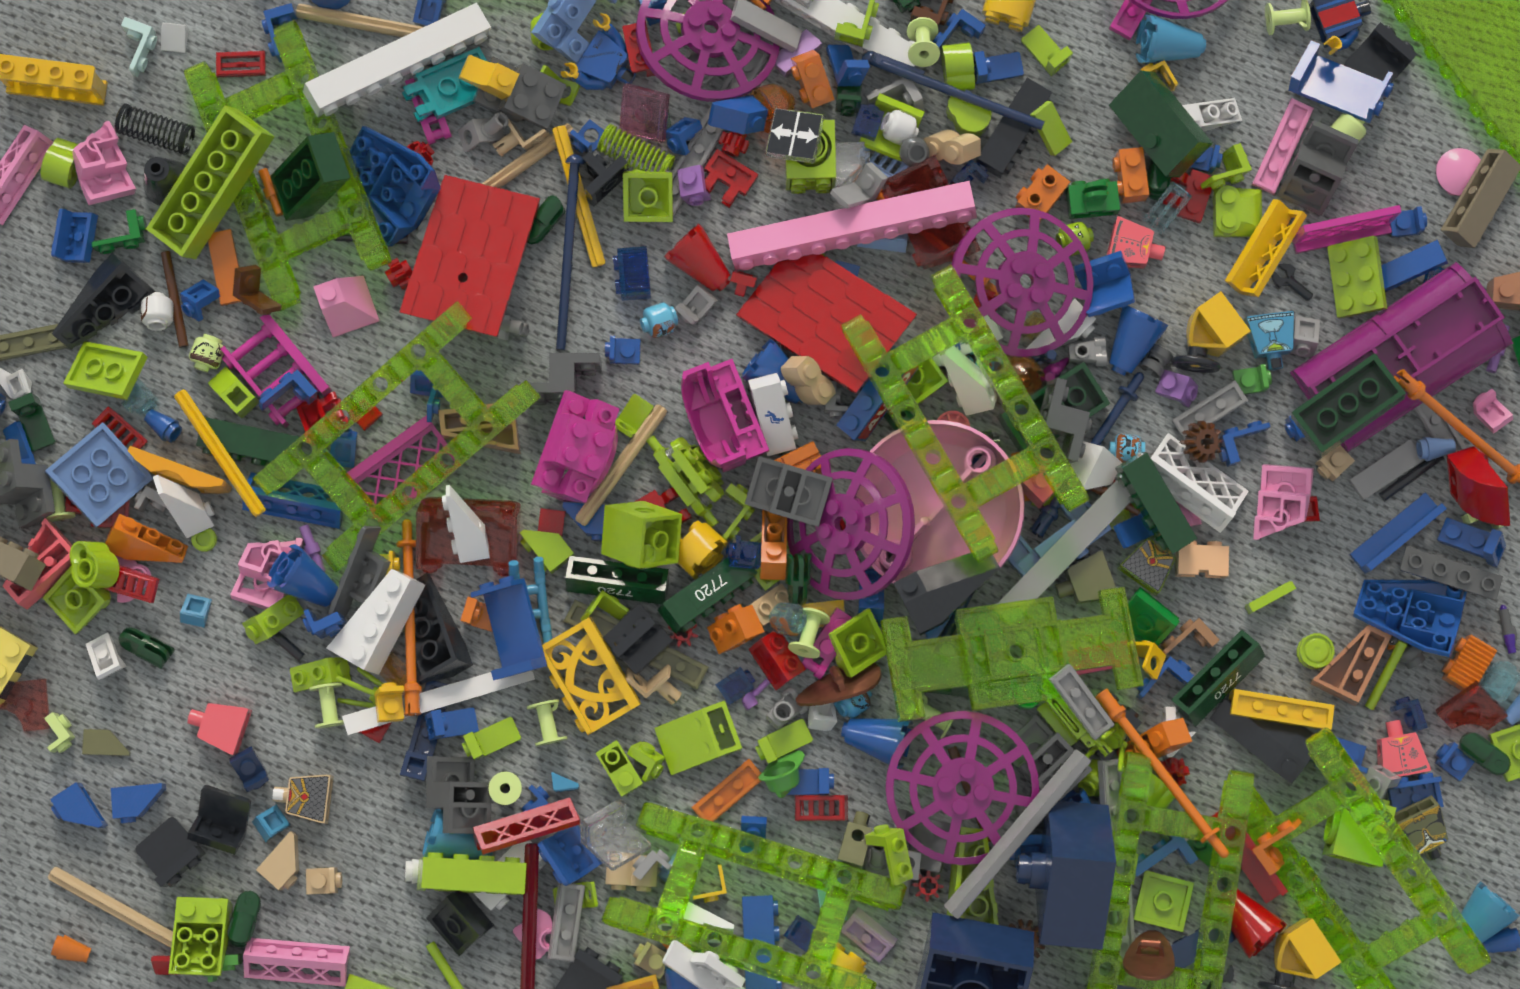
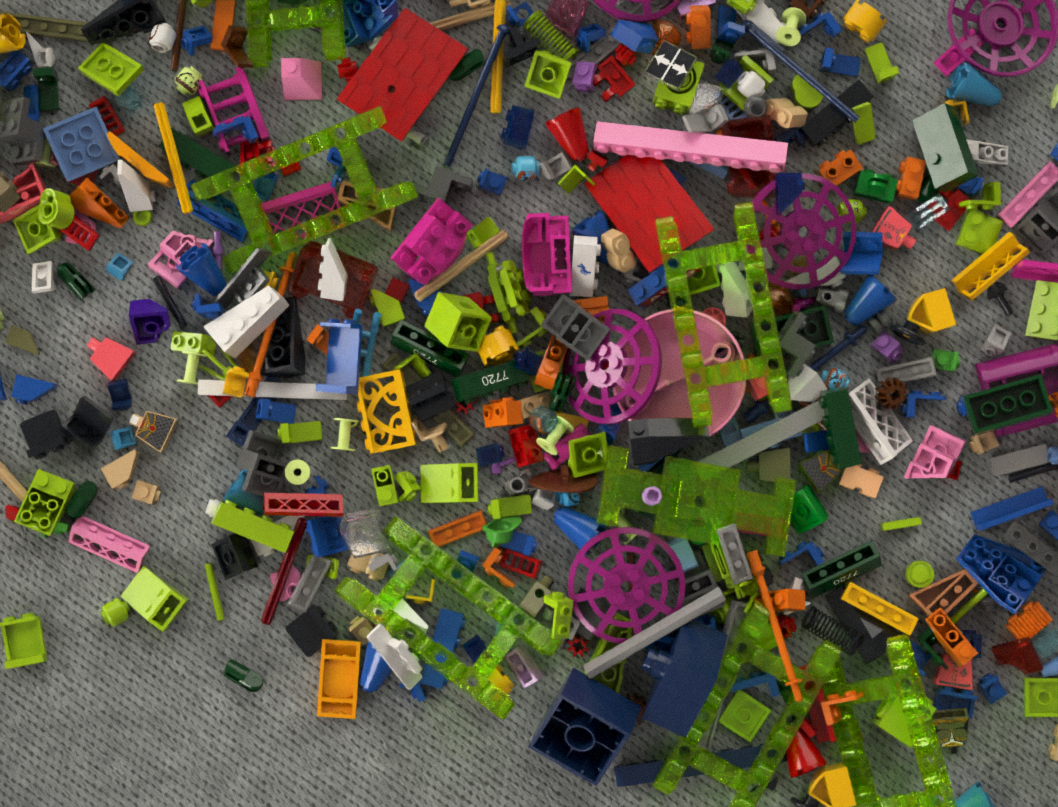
camera: 20 degrees right, 5 degrees up
blue cone [144,409,182,443] -> none
lime bracket [242,595,304,644] -> none
dark azure slope [551,772,580,793] -> none
lime piece [941,42,975,91] -> none
copper shield [1123,930,1175,980] -> none
yellow bracket [1126,640,1166,680] -> none
medium nougat bracket [1161,618,1220,655] -> none
dark azure torso [1243,311,1294,371] -> none
light grey bracket [1359,765,1401,801] -> none
dark green arm [1459,732,1511,775] -> none
none -> dark purple slope [129,299,171,345]
none -> orange bracket [482,546,516,588]
none -> lime bracket [558,165,595,194]
none -> lavender tile [642,486,662,506]
none -> slope [666,535,698,572]
none -> clear blue slope [775,173,805,215]
none -> red tile [798,716,818,738]
none -> black piece [801,606,863,656]
none -> dark green bracket [917,627,949,670]
none -> orange slope [925,607,978,667]

